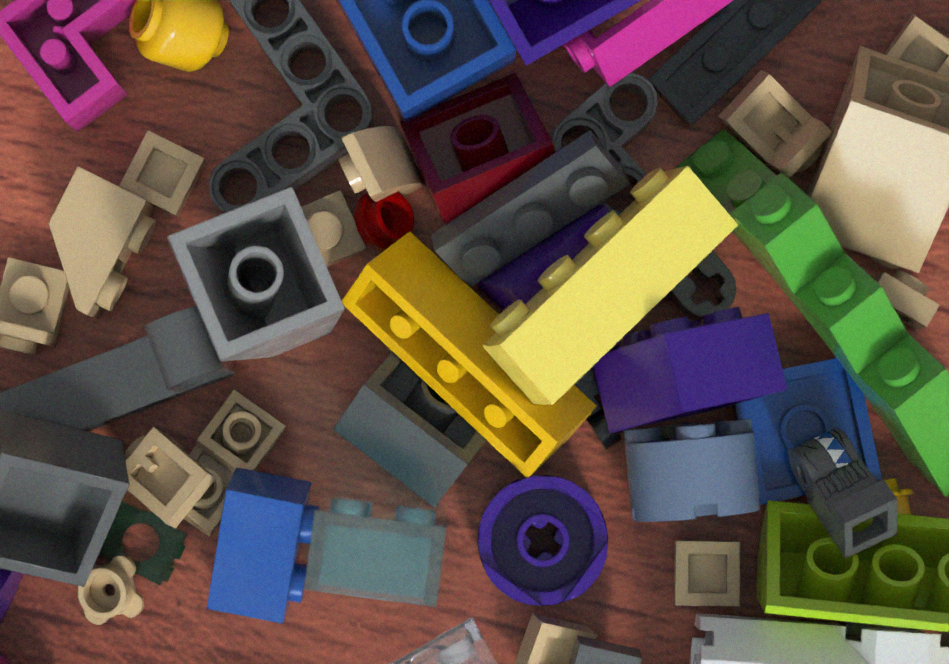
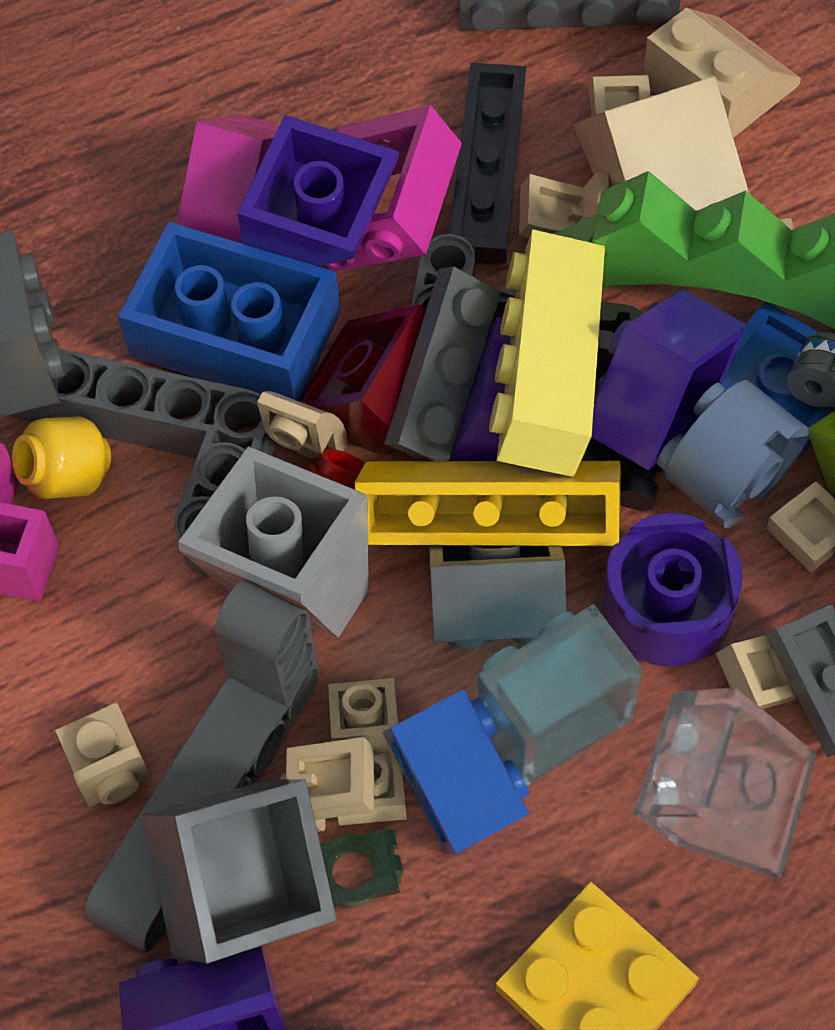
camera: 40 degrees left, 25 degrees down
tan slope [49,166,157,319] -> none
tan plate [78,555,145,625] -> none
tan plate [119,130,207,217] -> none

